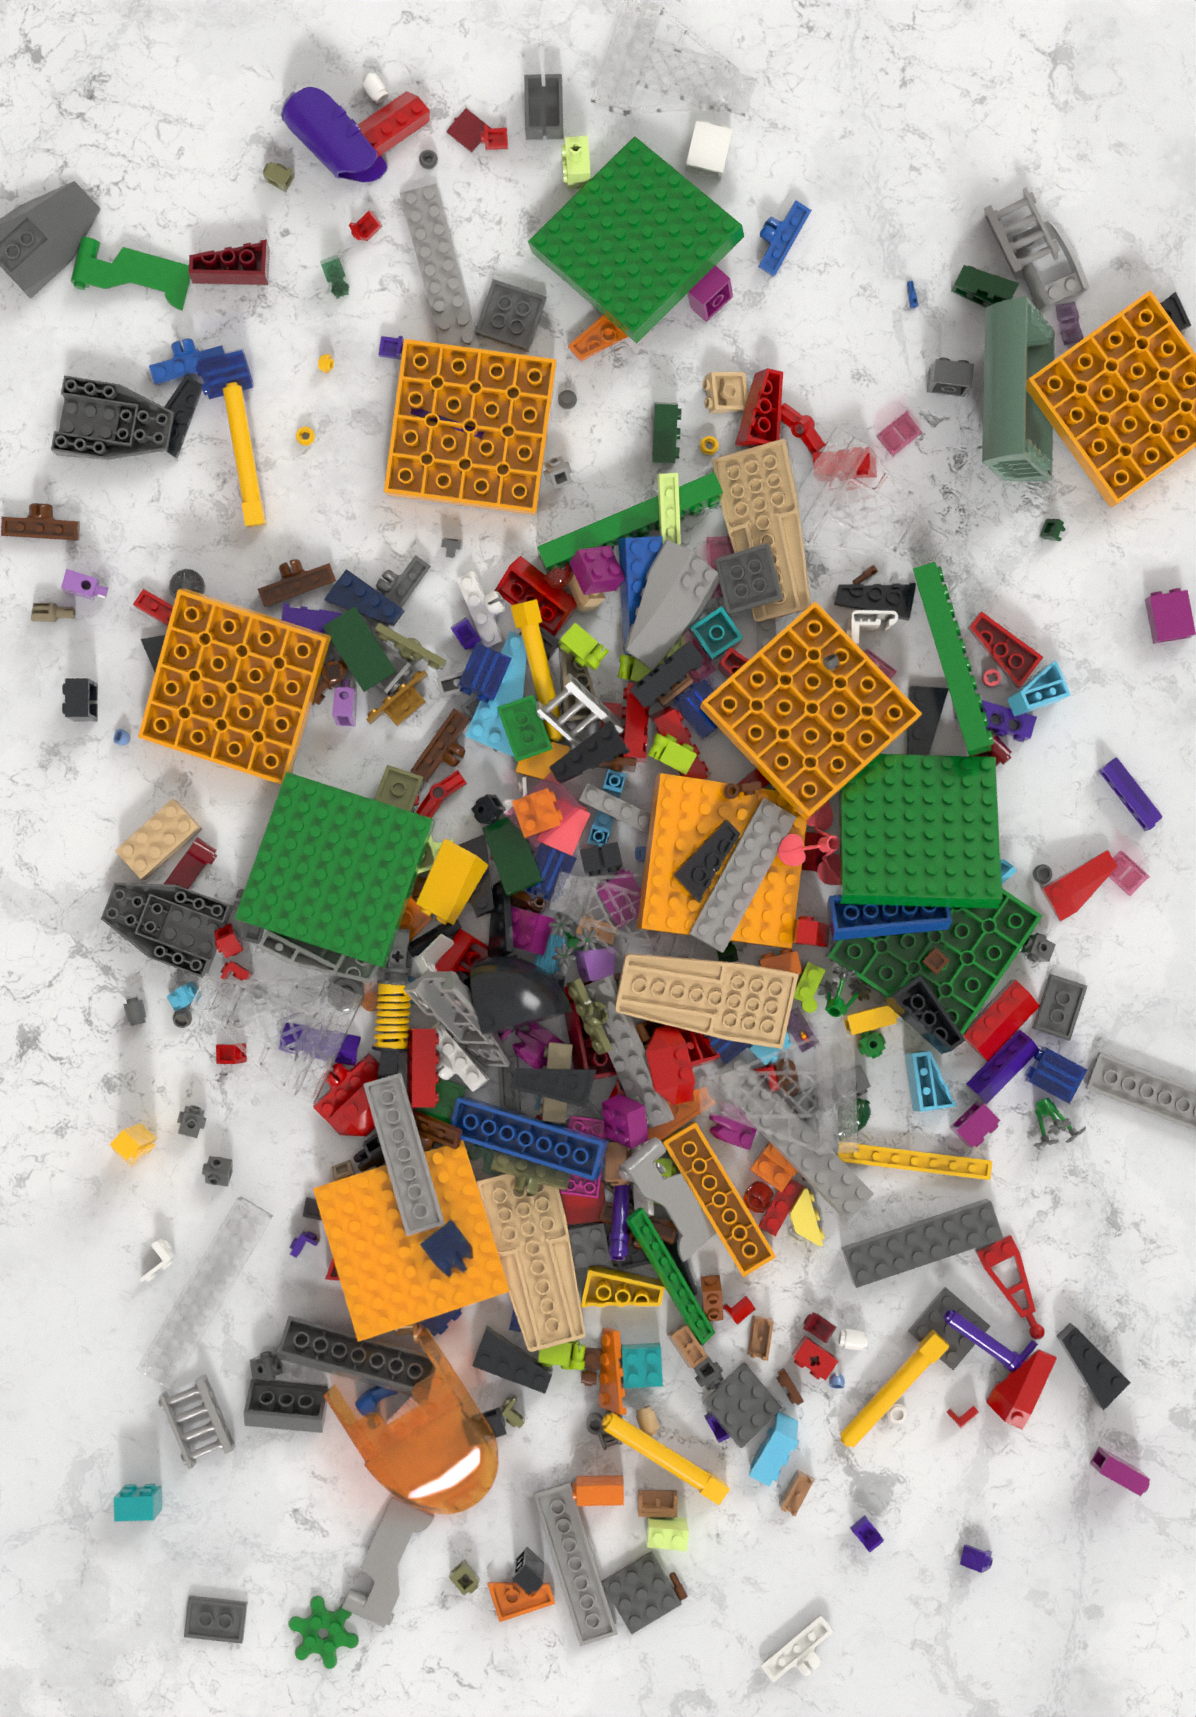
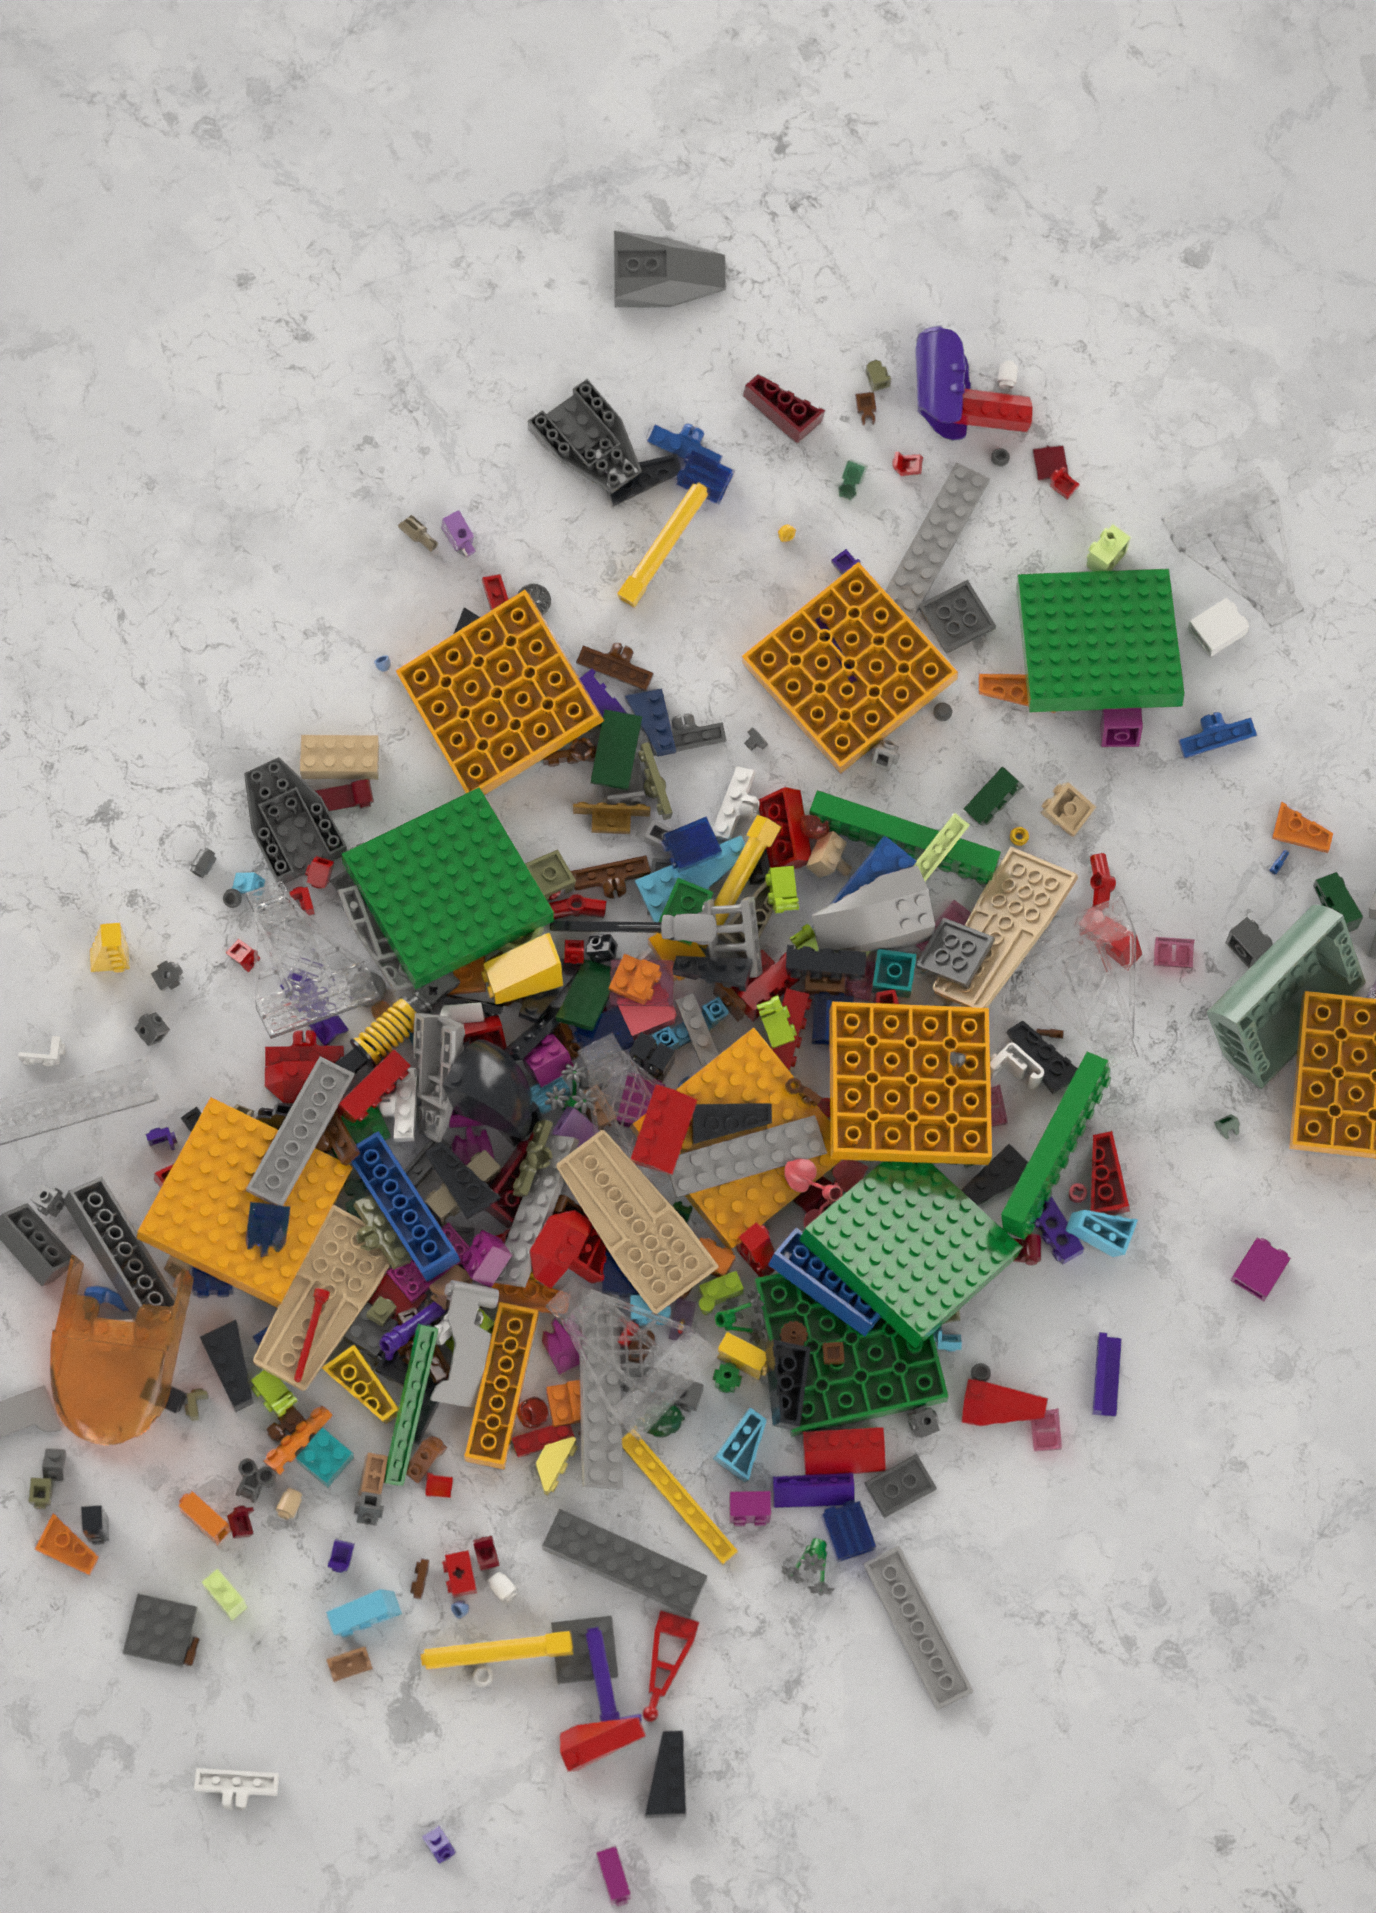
camera: 45 degrees right, 15 degrees down
reddish brown plate [1,503,80,541] -> none
black piece [62,678,98,722] -> none
green door [70,237,191,311] -> none
yellow plate [296,426,315,446] -> none
medium lavender torso [332,679,357,726] -> none
dark purple bracket [450,617,481,650] -> none
dark grey piece [524,74,564,140] -> none
light grey plate [533,1481,618,1646] -> none
magenta brick [569,546,625,595] -> none
yellow brick [601,1412,730,1505] -> none
medium nougat hinge [638,1490,678,1517] -> none
dark grey plate [702,1362,782,1448] -> none
red wedge [735,368,783,448] -> none
medium nougat hinge [747,1315,774,1361] -> none
dark purple bracket [850,1515,884,1552] -> none
red tile [946,1406,979,1429] -> none
none -> dark grey bracket [42,1448,66,1481]
none -> dark red bracket [227,1505,254,1539]
none -> red piece [294,1288,330,1383]
none -> olive bracket [366,1296,397,1327]
none -> piece [550,912,717,945]
none -> red bracket [564,940,584,964]
none -> red slope [631,1084,698,1175]
none -> reddish brown piece [780,1321,808,1346]
none -> reddish brown plate [855,392,876,425]
none -> orange wing [1272,801,1333,853]

